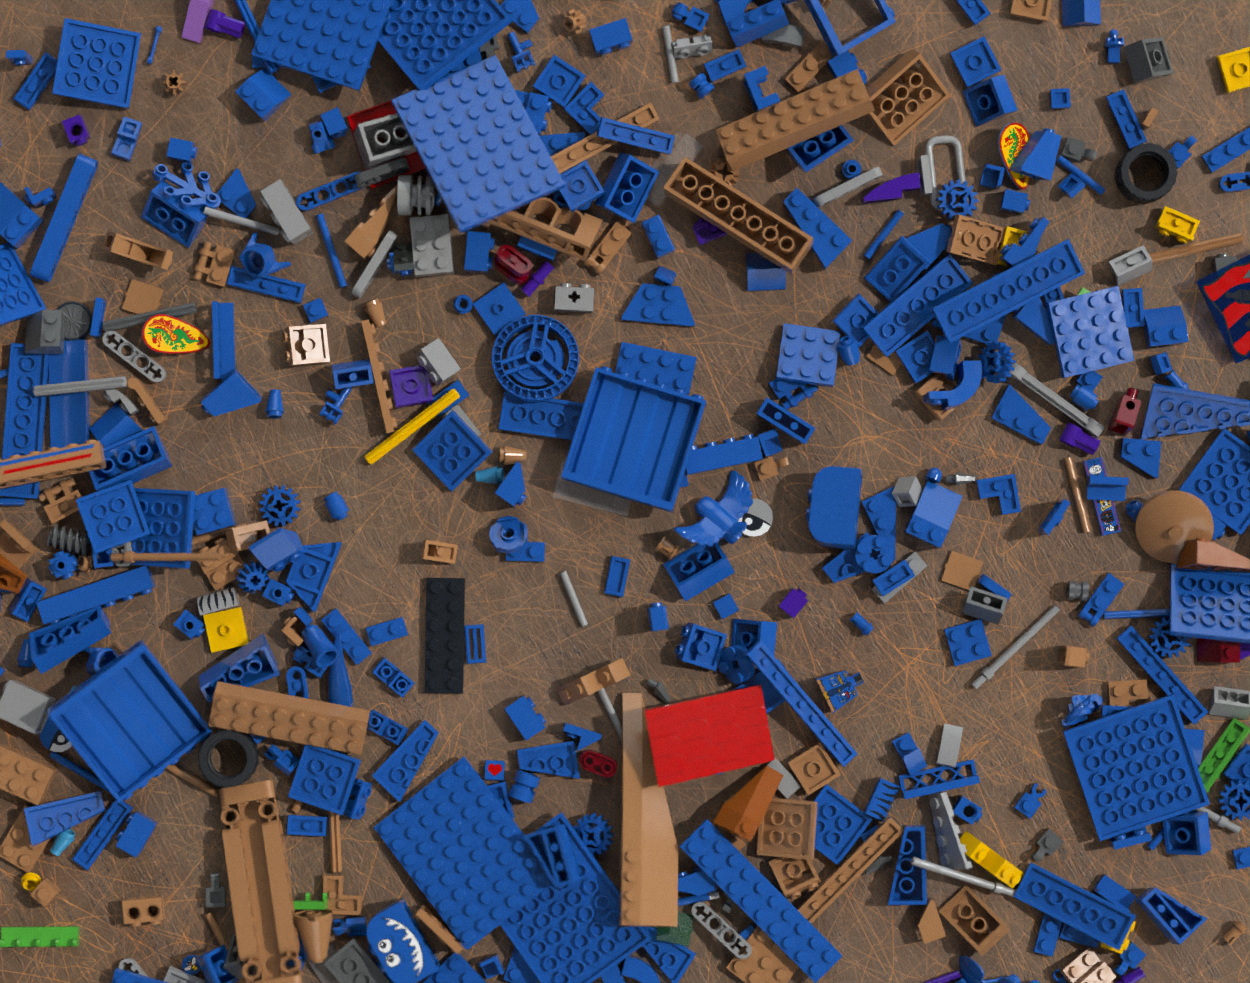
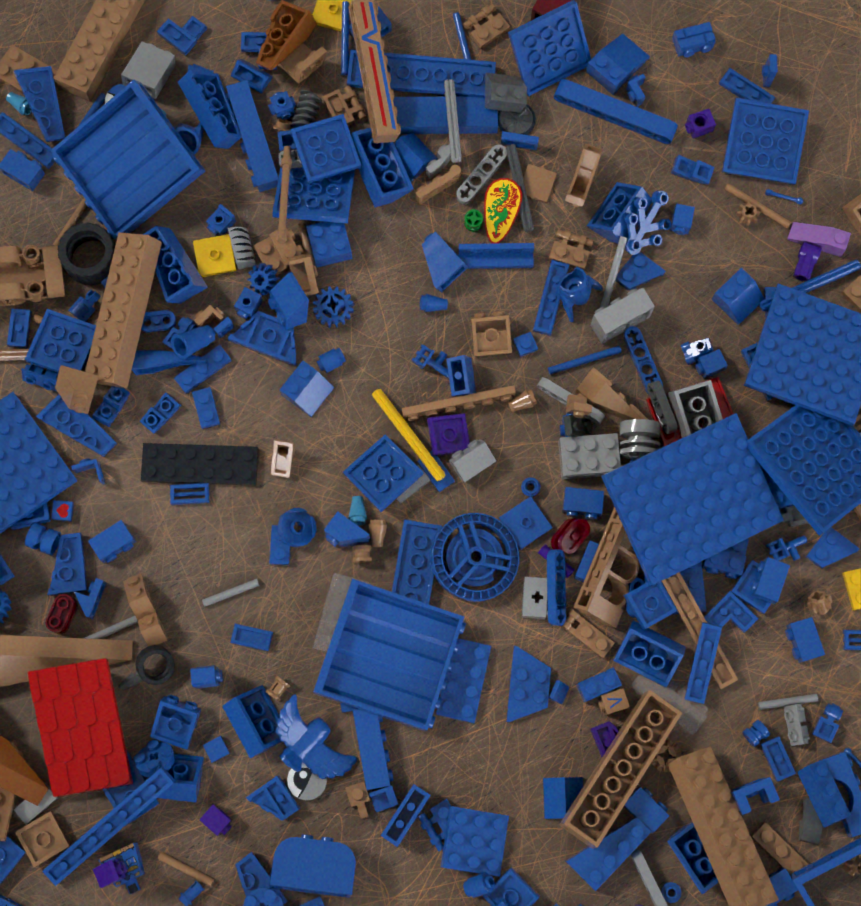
camera: 95 degrees right, 10 degrees down
none -> medium nougat slope [55,365,99,414]
none -> blue bracket [71,459,105,485]
none -> dark purple slope [93,858,127,888]
none -> black tyre [135,645,175,685]
none -> medium nougat bar [158,852,215,887]
none -> blue wing [246,775,300,821]
none -> blue slope [280,361,334,417]
none -> medium nougat wheel [352,545,372,564]
none -> green wheel [464,209,483,232]
none -> blue beam [547,549,566,626]
none -> medium nougat bracket [566,394,592,418]
none -> medium nougat brick [597,688,630,715]
none -> blue brick [624,787,669,833]
none -> medium nougat bar [724,183,791,228]
none -> blue brick [751,557,790,604]

